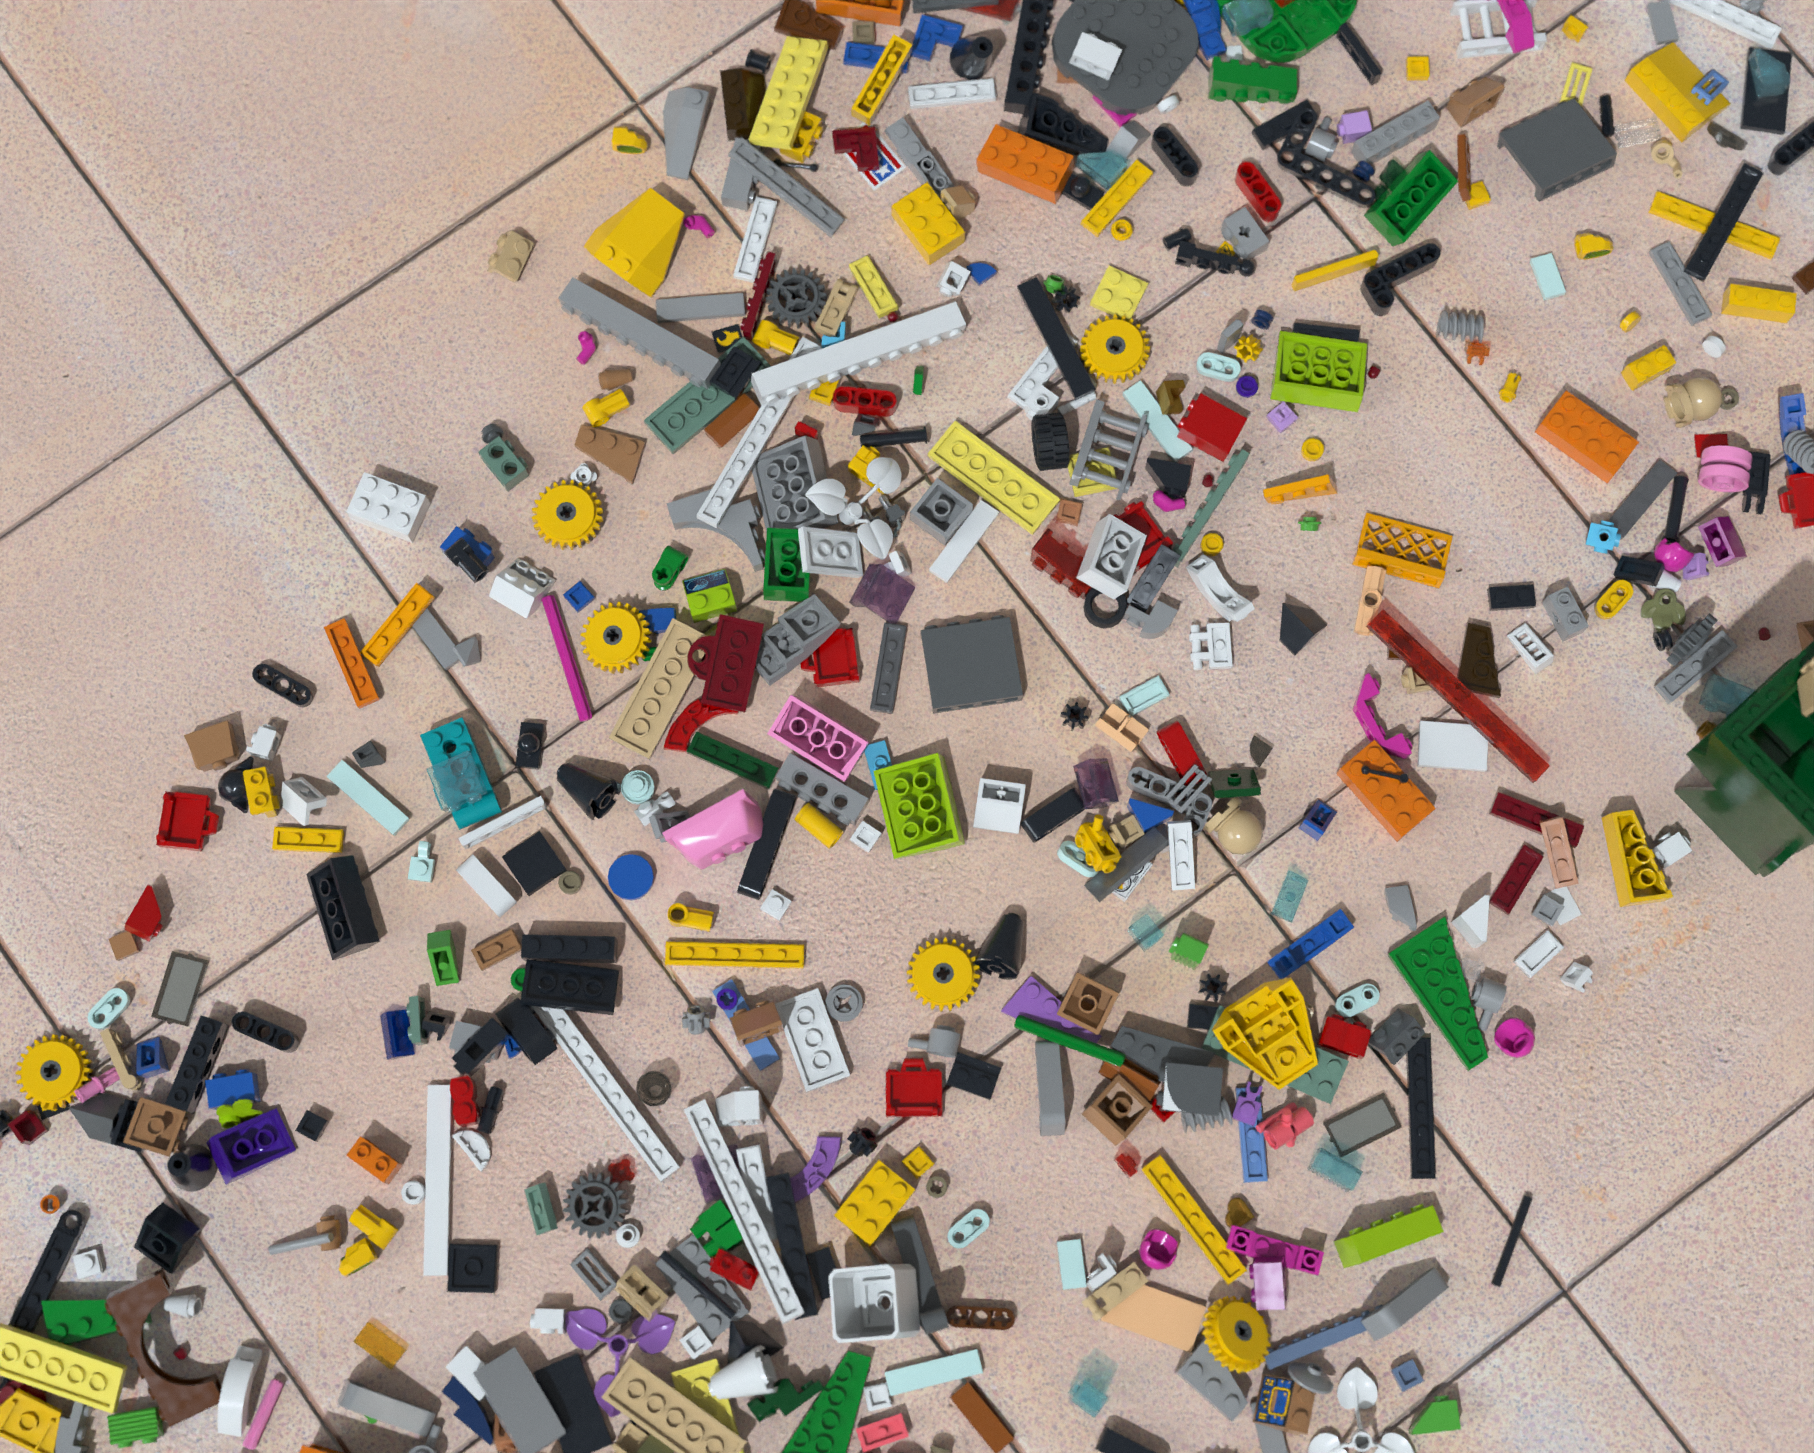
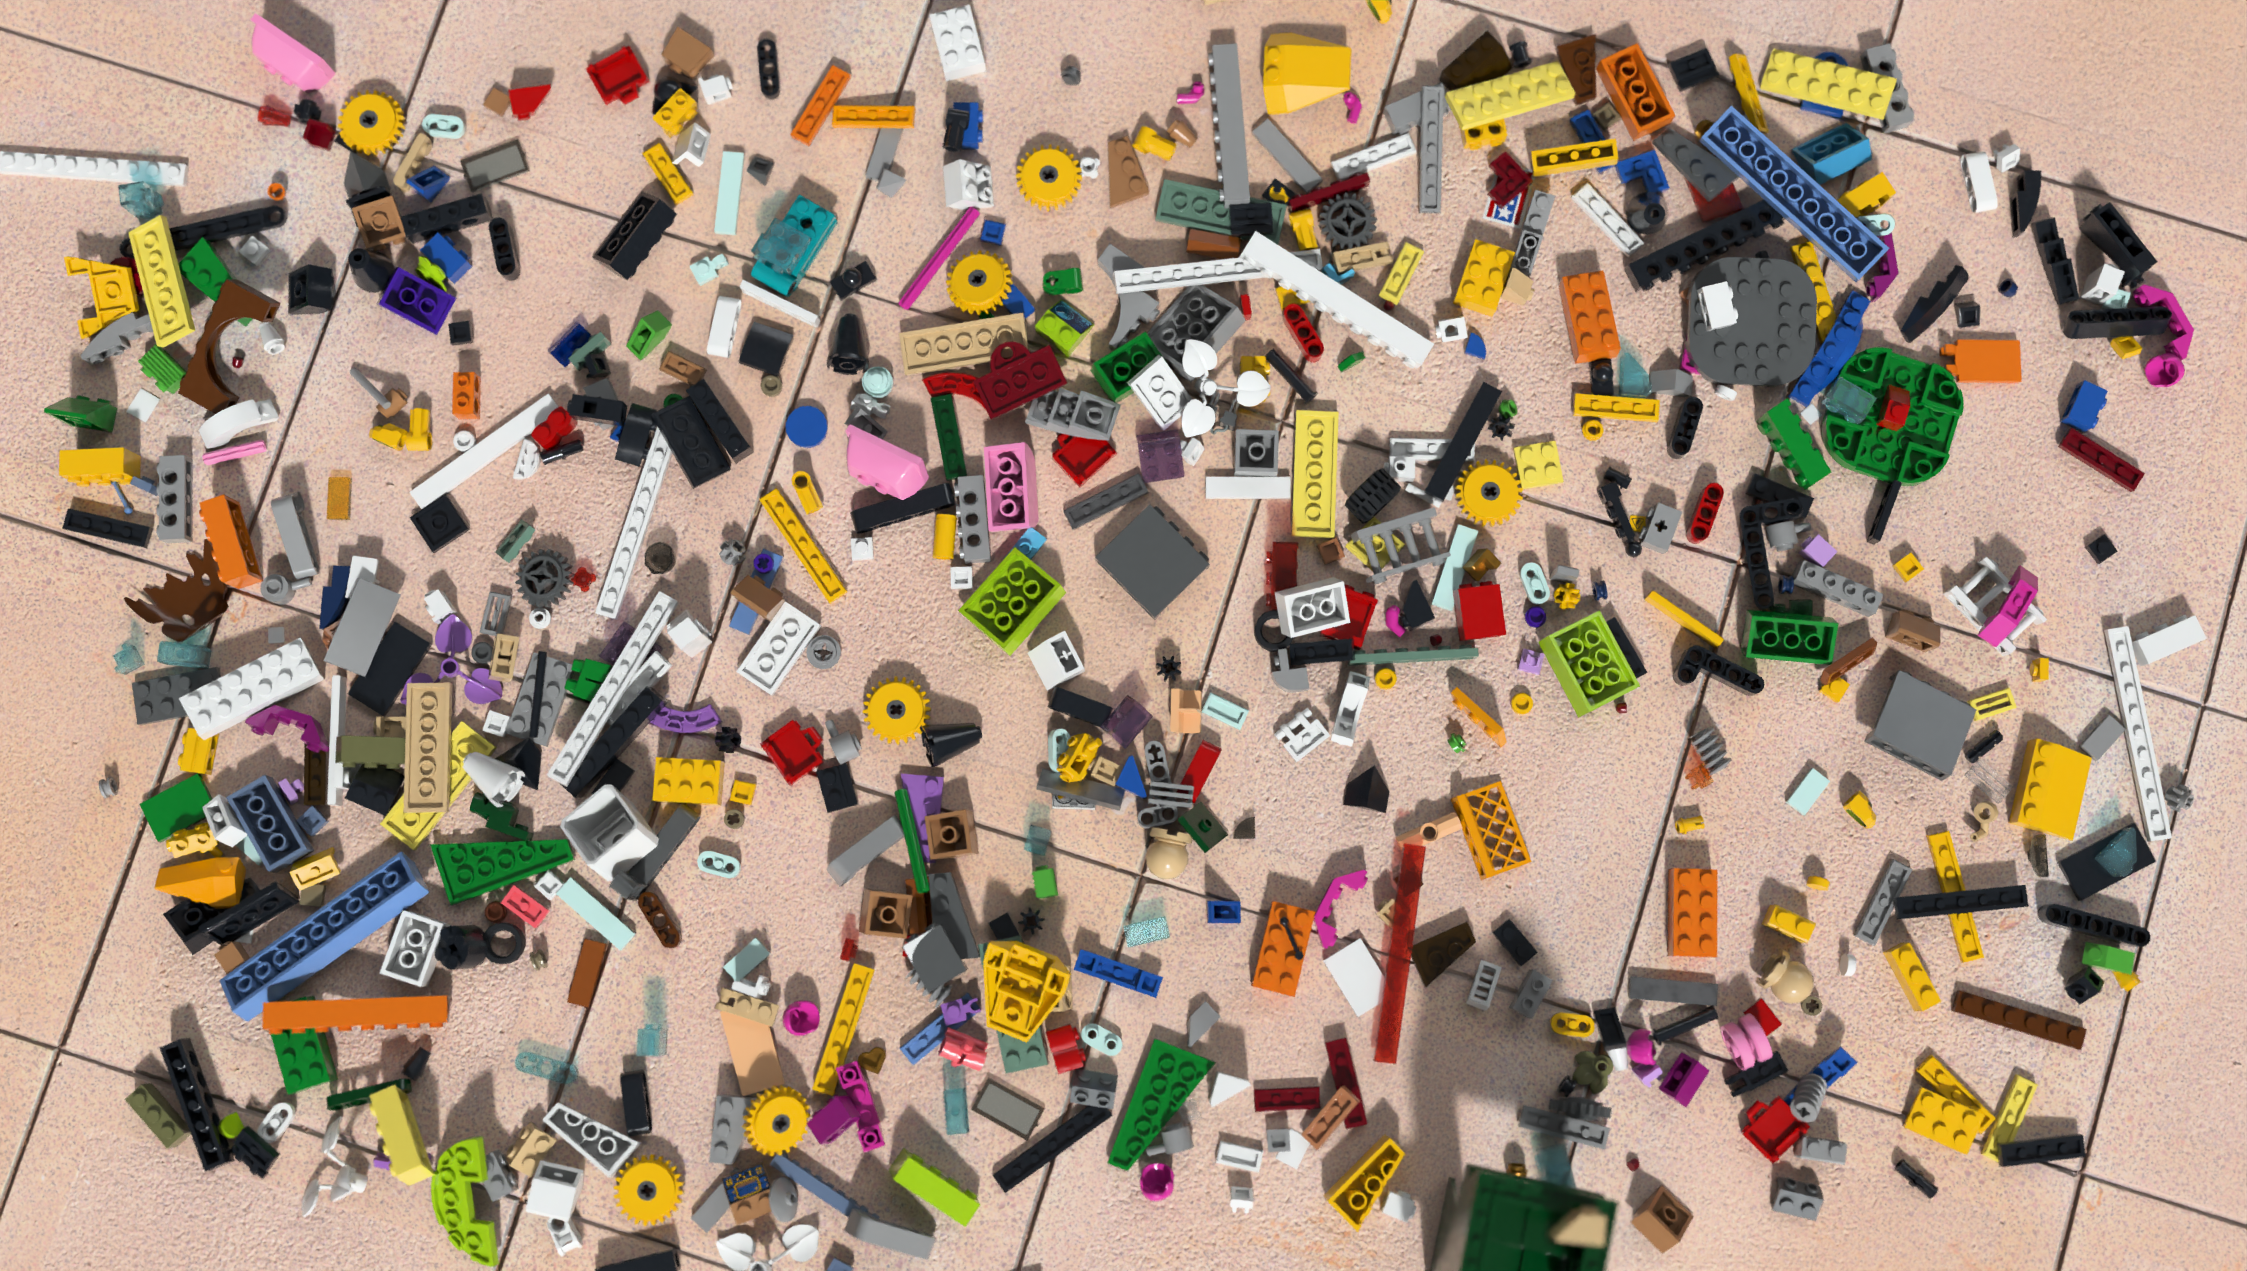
camera: 55 degrees right, 5 degrees up
bright pink axle [75,1067,120,1103] -> none
sand green brick [478,436,529,492] -> none
light grey wedge [663,87,710,181] -> none
red hinge [709,1248,759,1291] -> none
black hinge [773,158,818,172] -> none
dark grey slope [852,413,879,436] -> none
black wedge [1018,93,1108,160] -> none
white plate [1167,820,1195,891] -> none
medium azure brick [1586,520,1621,554] -> none
medium blue tile [1691,70,1730,105] -> none

